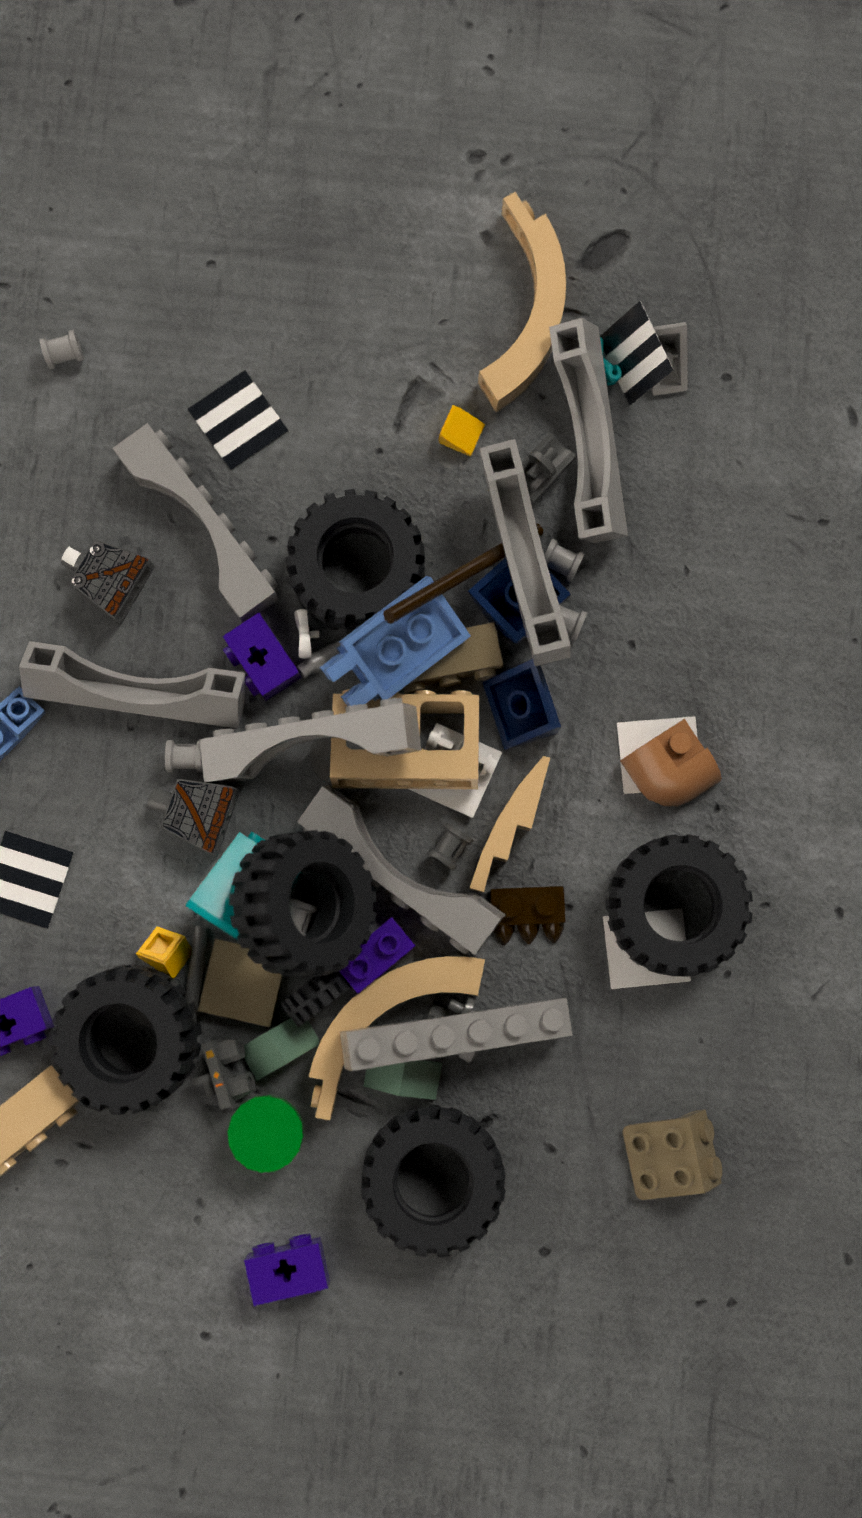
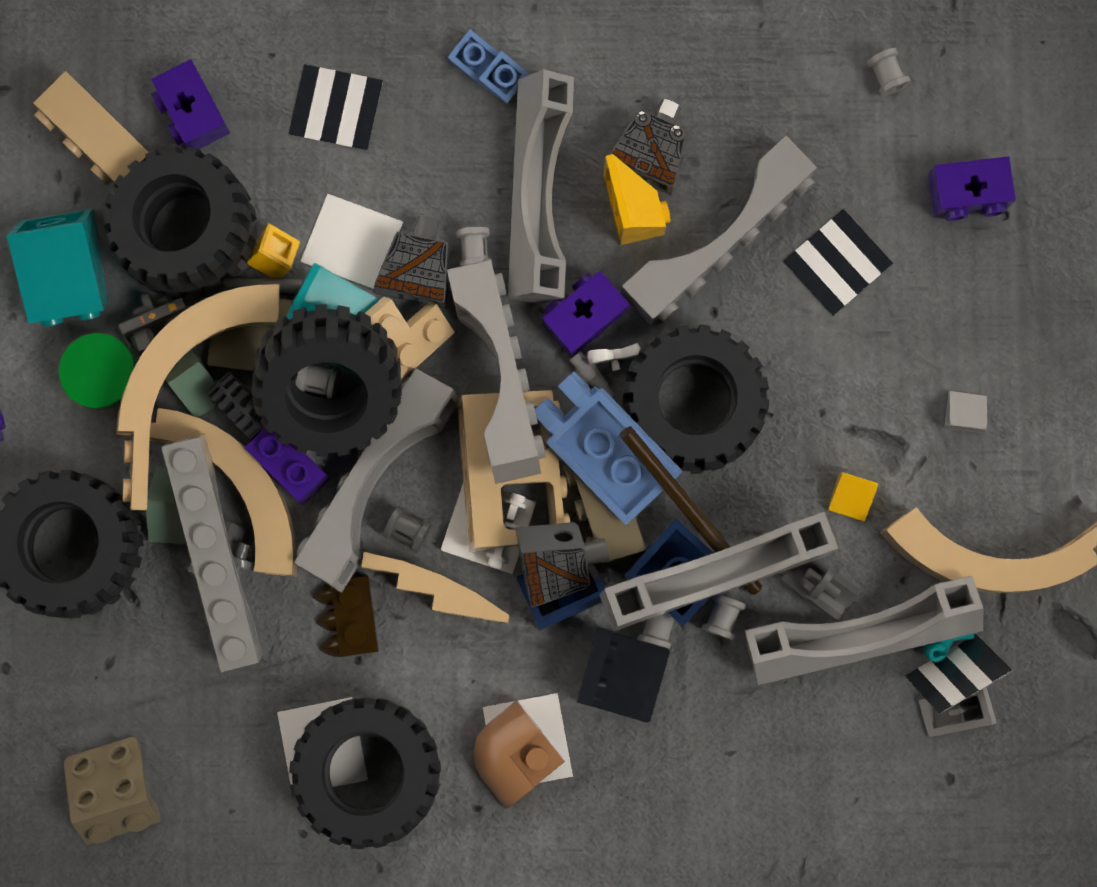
camera: 85 degrees right, 0 degrees up
none -> teal slope [7,208,108,327]
none -> tan arch [116,284,279,511]
none -> white sticker [300,194,403,289]
none -> tan plate [365,297,455,381]
none -> torso [515,522,609,607]
none -> black bracket [576,627,670,723]
none -> yellow slope [603,154,671,245]
none -> dark purple brick [928,156,1016,221]
none -> light grey slope [944,391,987,434]

